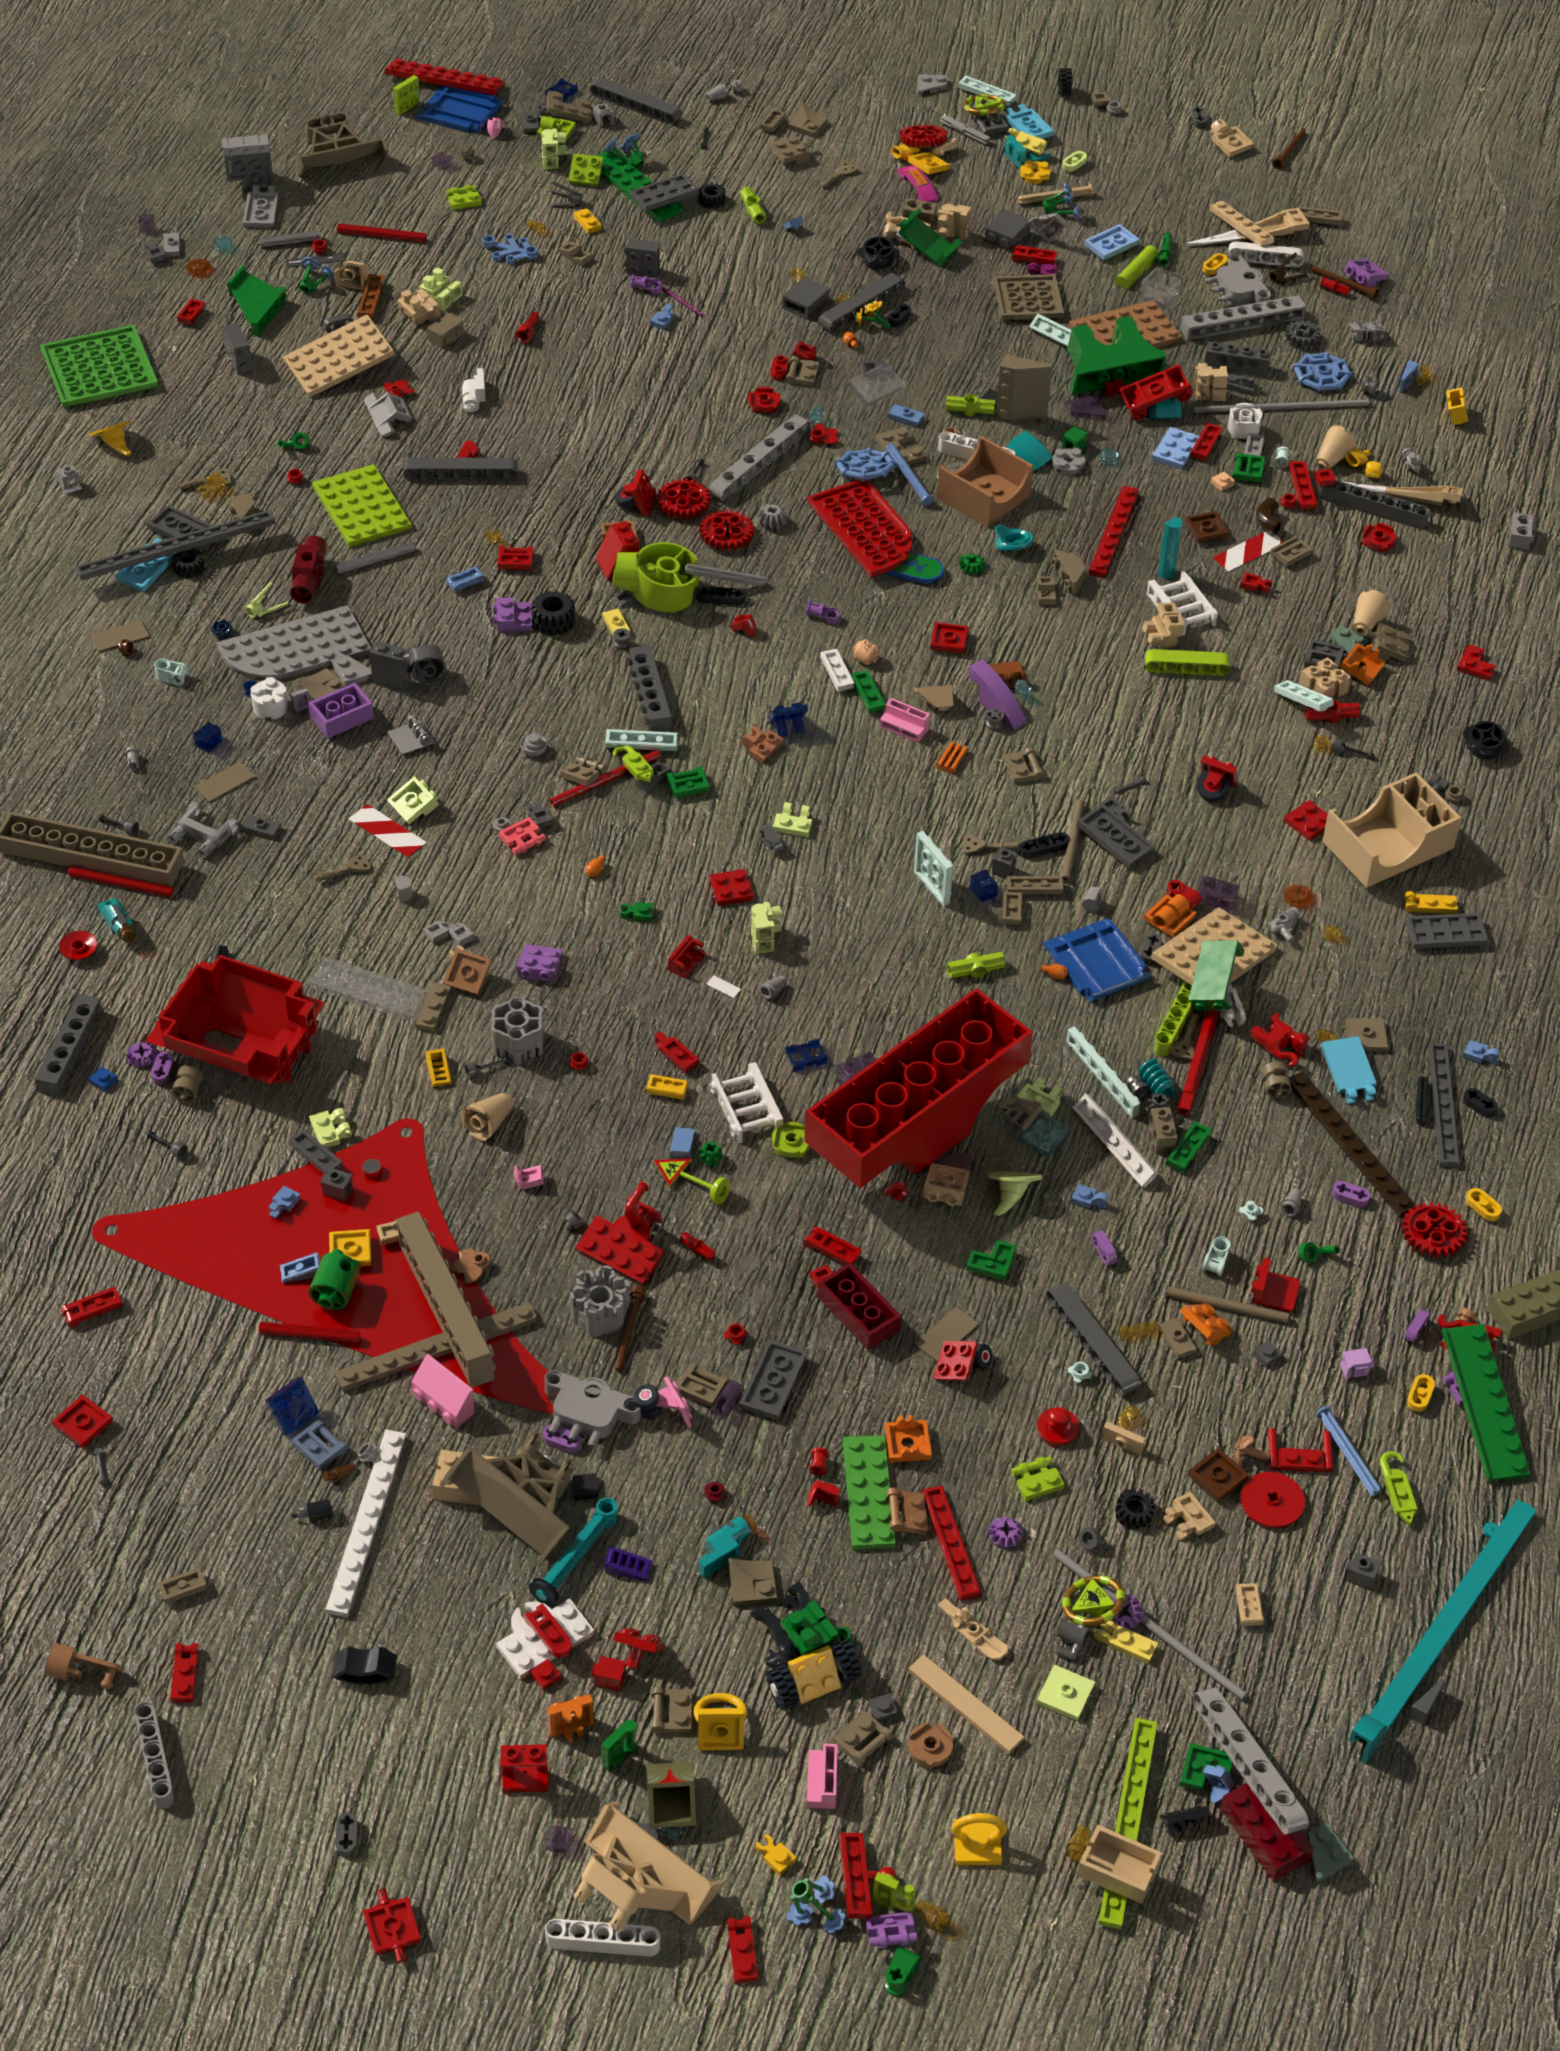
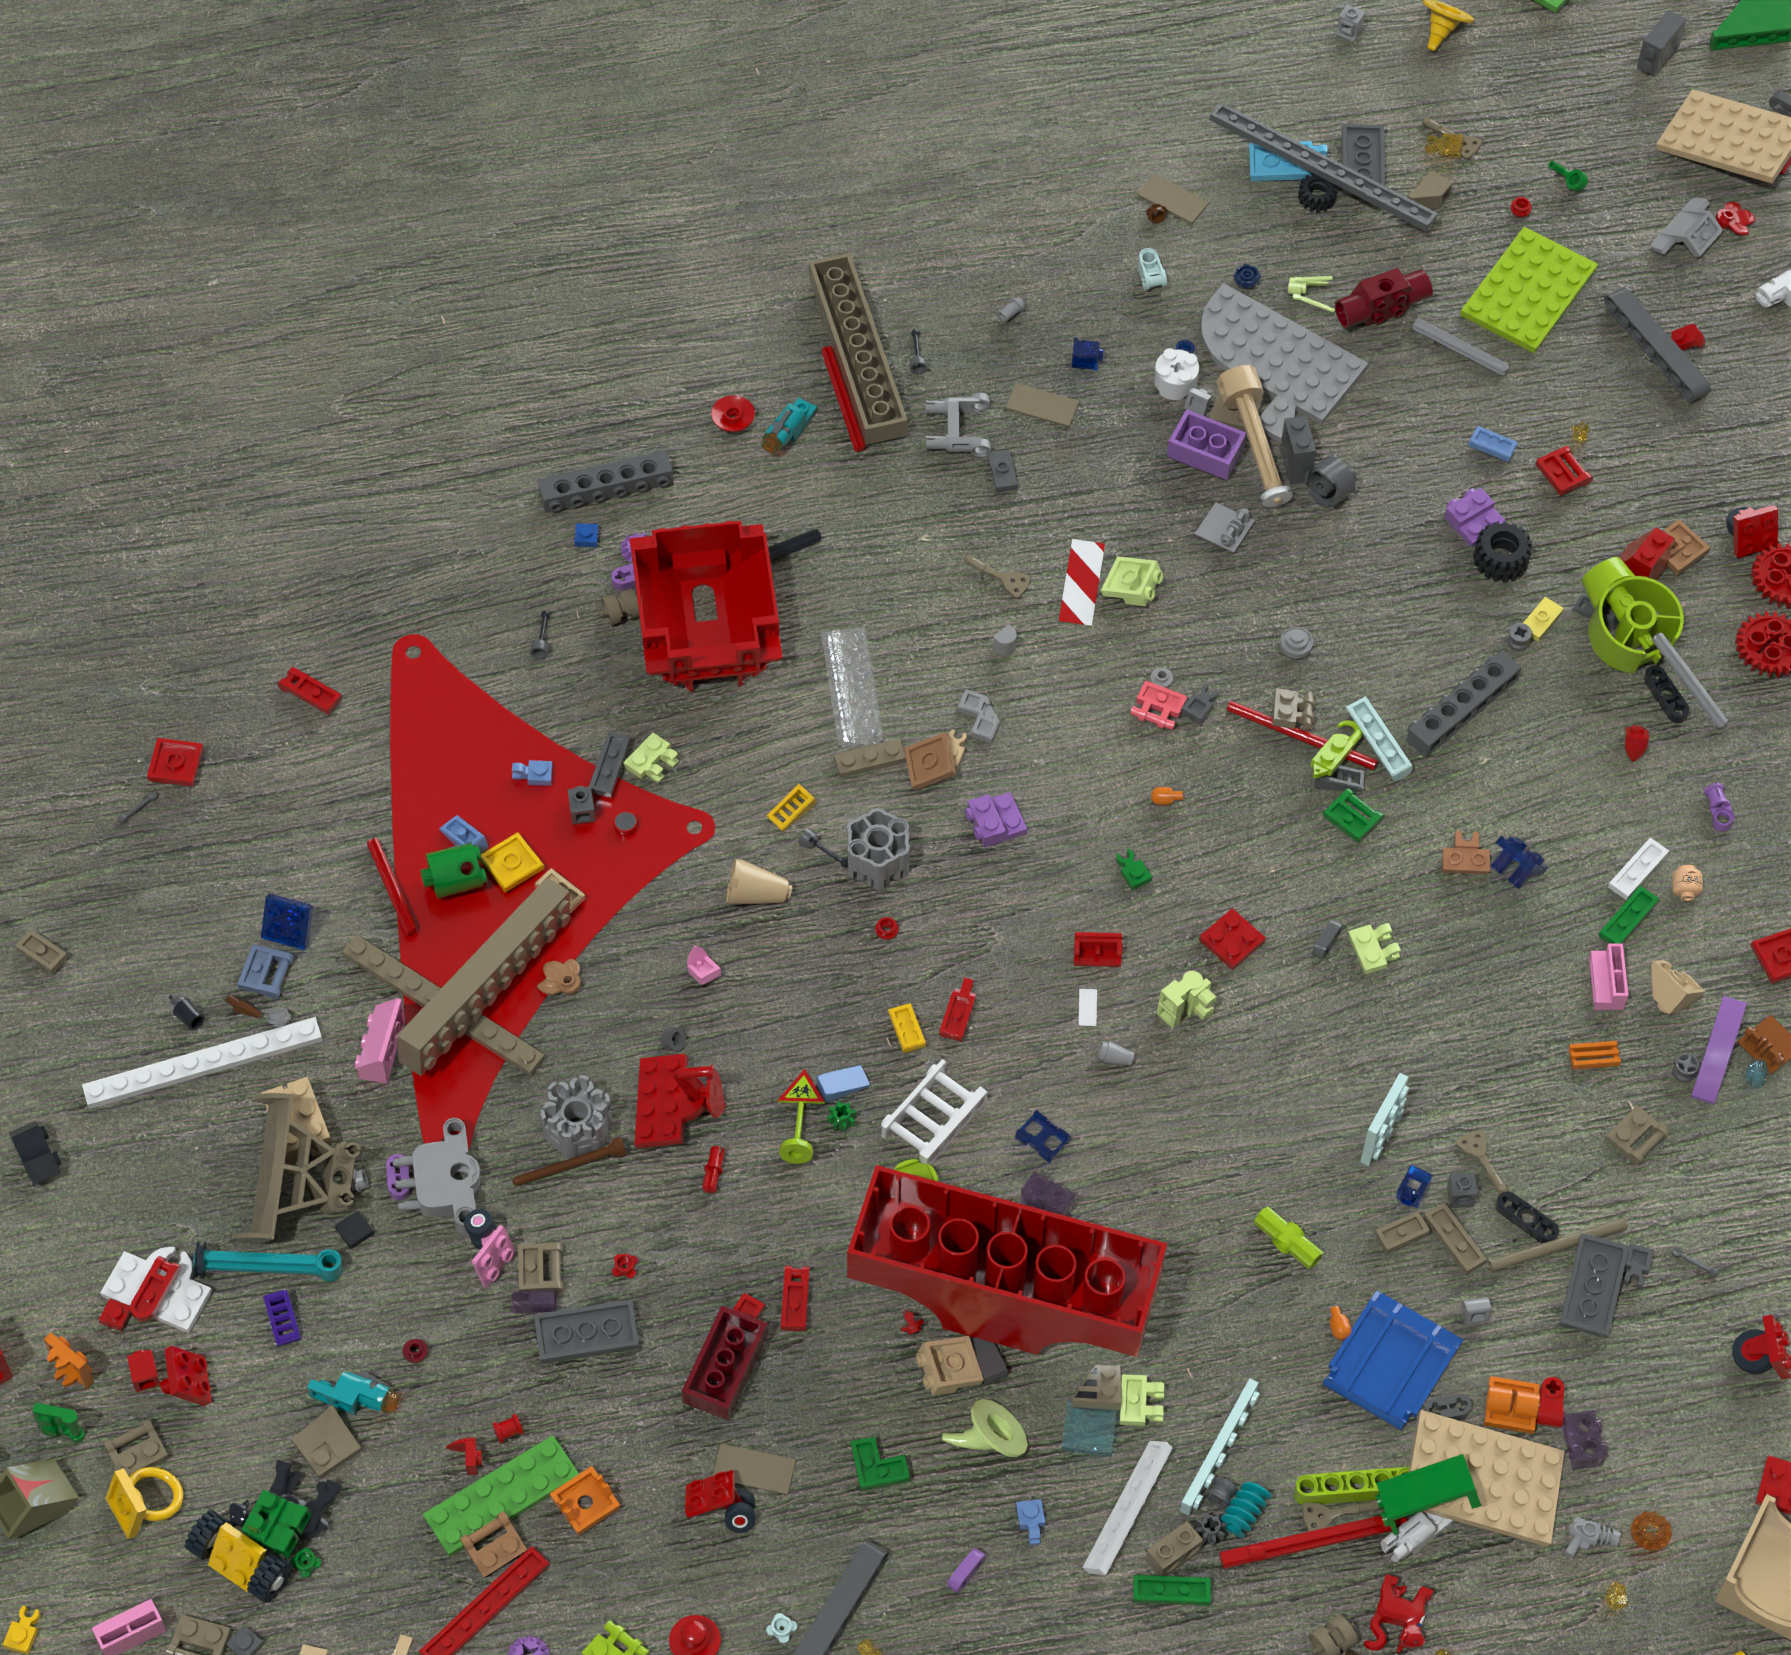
camera: 60 degrees right, 10 degrees up
none -> tan piece [1216,365,1293,508]

